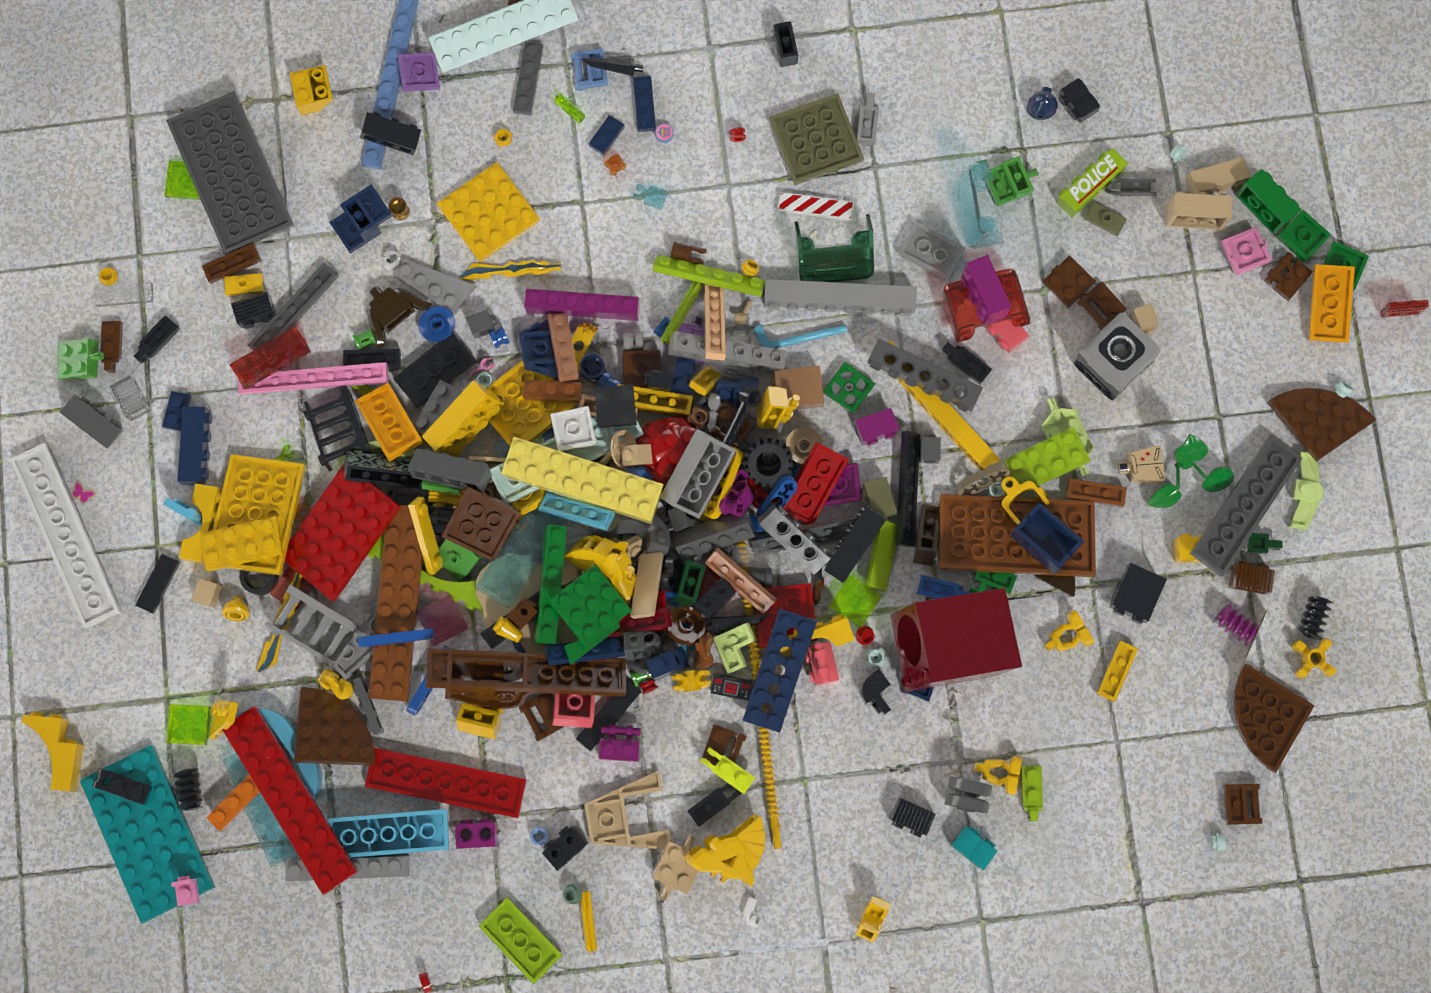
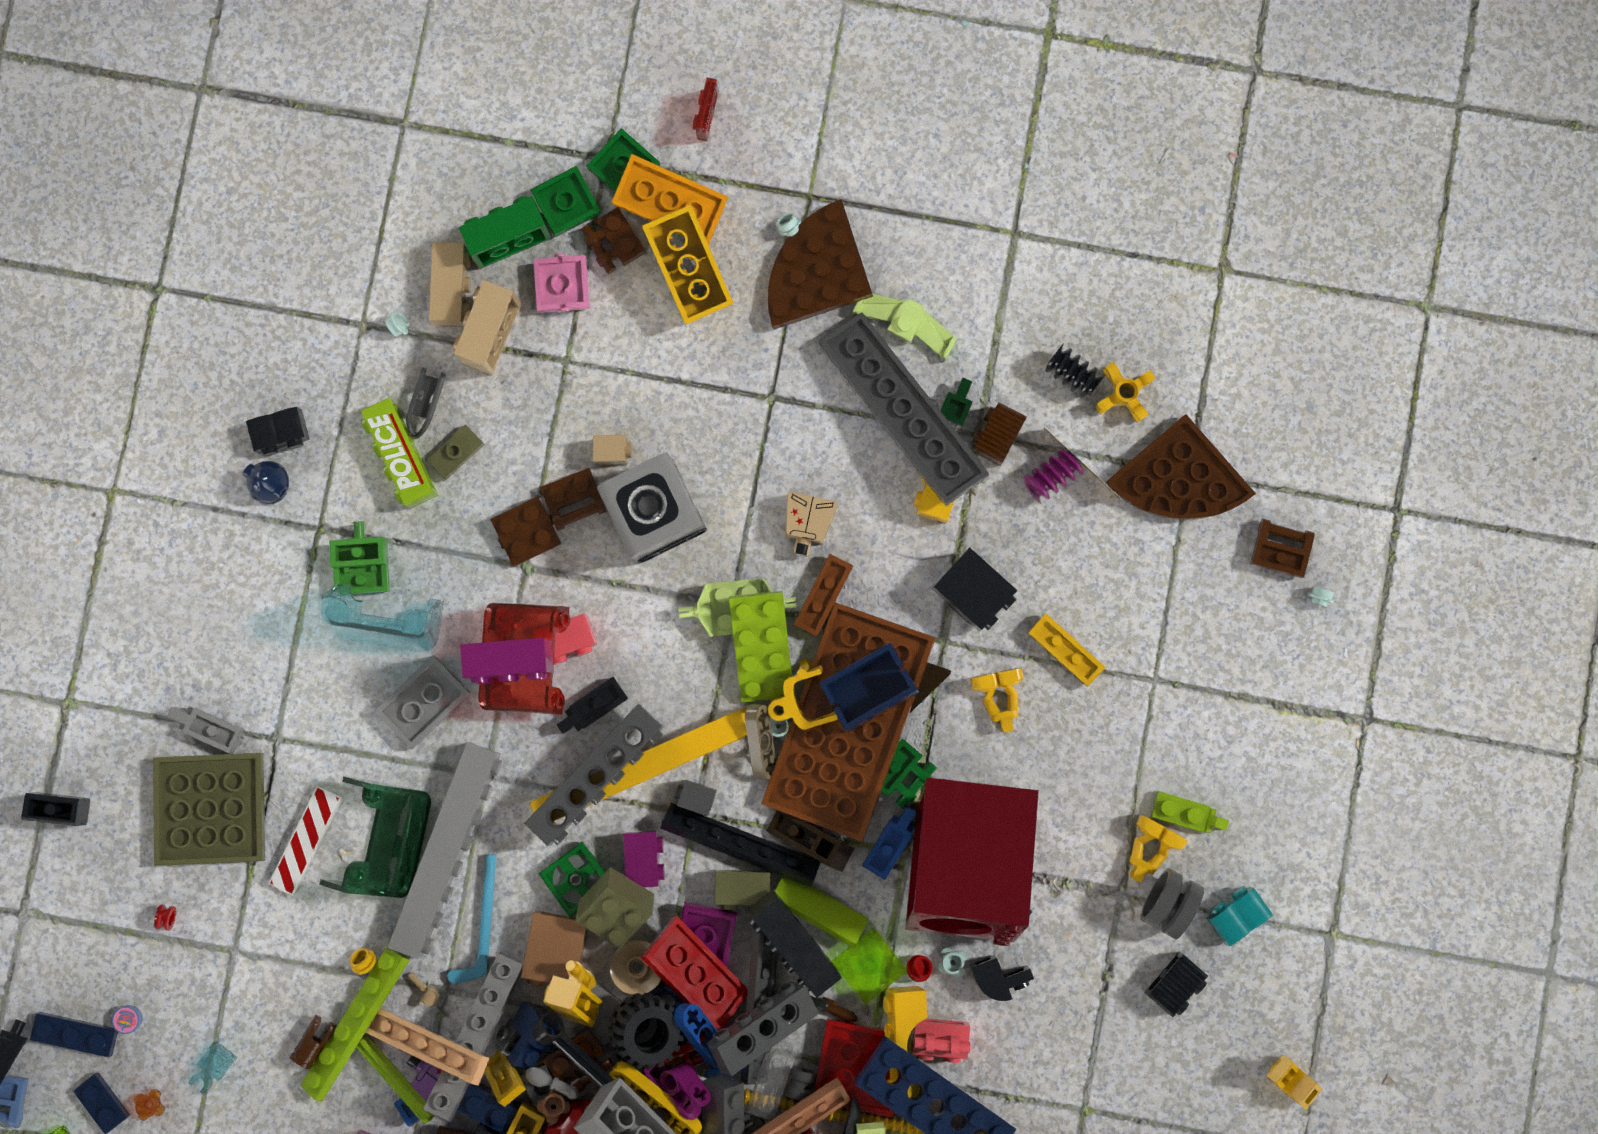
camera: 75 degrees left, 5 degrees up
green plant [1147,434,1234,508] -> none
none -> olive brick [575,867,654,948]
none -> yellow brick [642,204,734,325]

